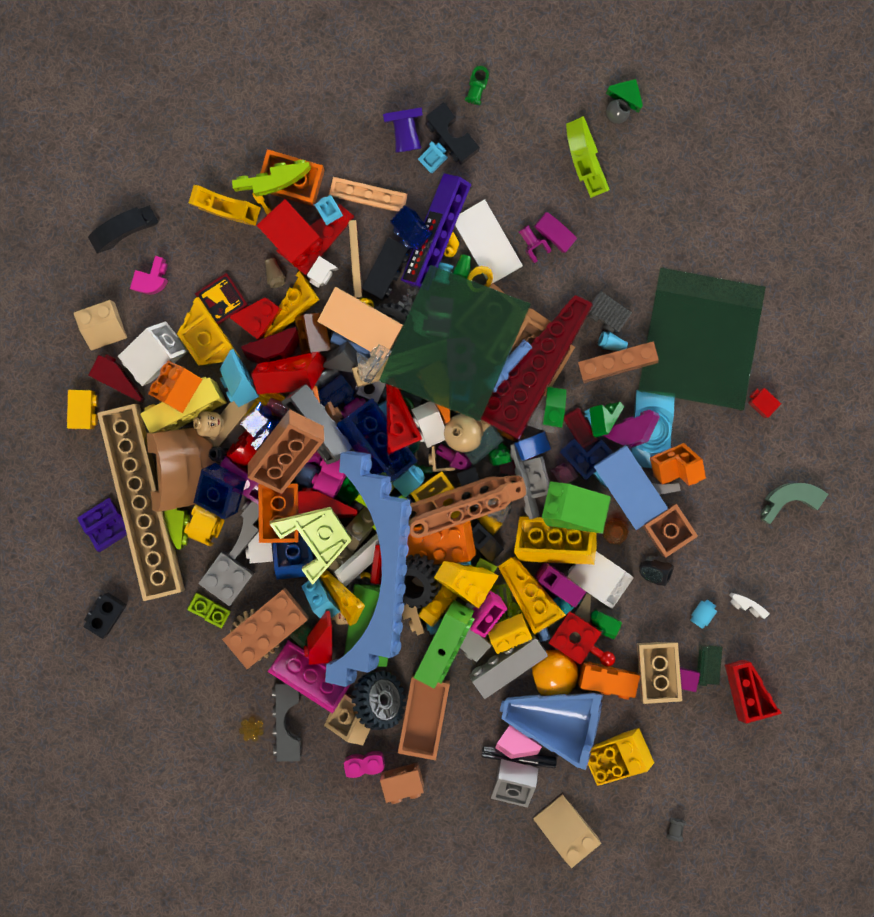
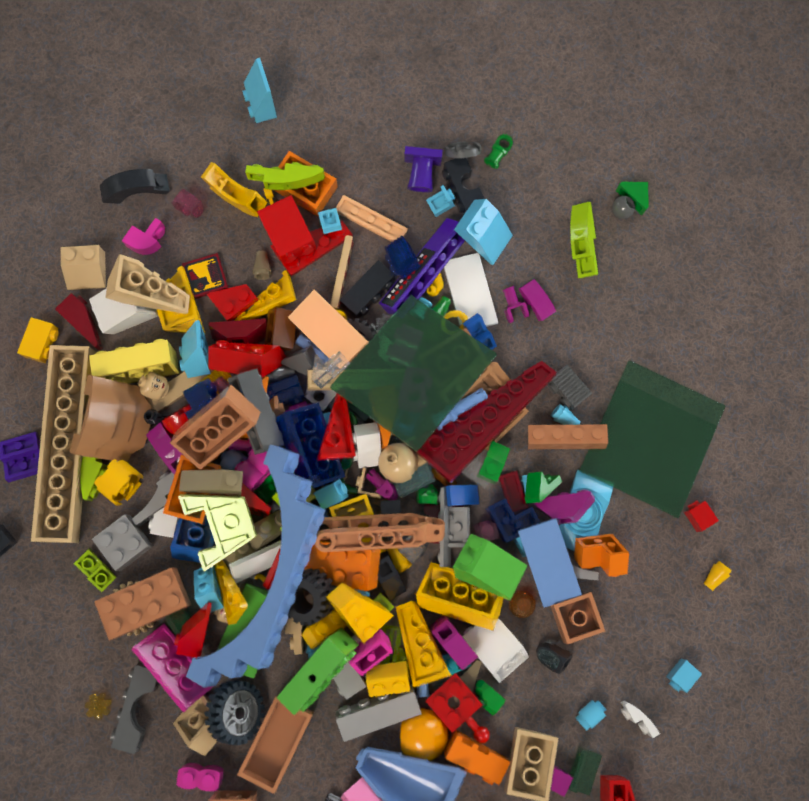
camera: 10 degrees right, 10 degrees down
orange slope [148,360,203,413] -> none
clear blue brick [193,463,246,520] -> none
white window [307,256,339,288] -> none
sand green arch [760,483,829,524] -> none
none -> tan wedge [105,254,190,314]
none -> clear pink brick [171,188,204,218]
none -> dark tan slope [179,470,243,496]
none -> medium azure slope [242,58,277,123]
none -> dark grey tile [444,141,481,158]
none -> medium azure slope [454,199,513,265]
none -> blue slope [462,313,497,355]
none -> medium azure brick [666,659,702,693]
none -> yellow cone [703,561,732,591]

